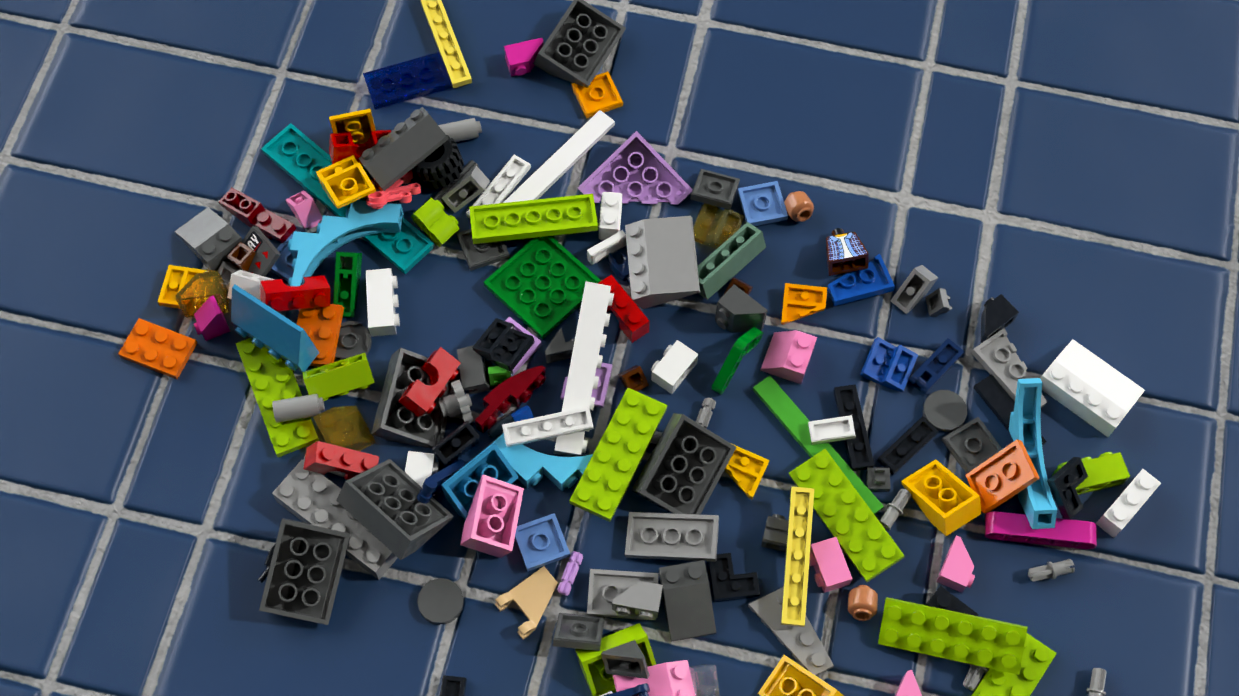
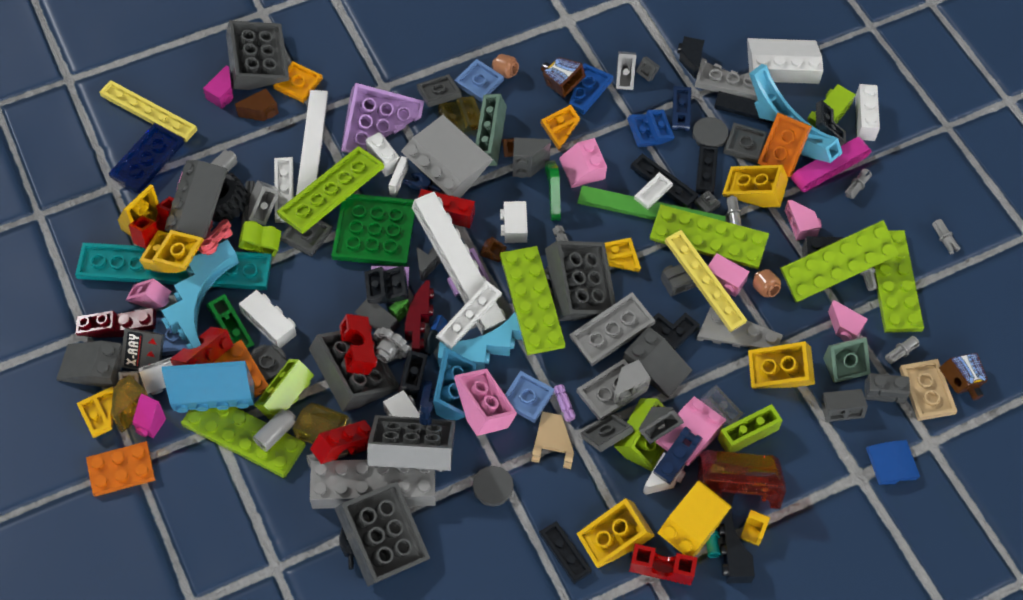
camera: 40 degrees left, 5 degrees down
reddish brown slope [227,241,256,272] -> none
none -> reddish brown slope [235,88,279,121]

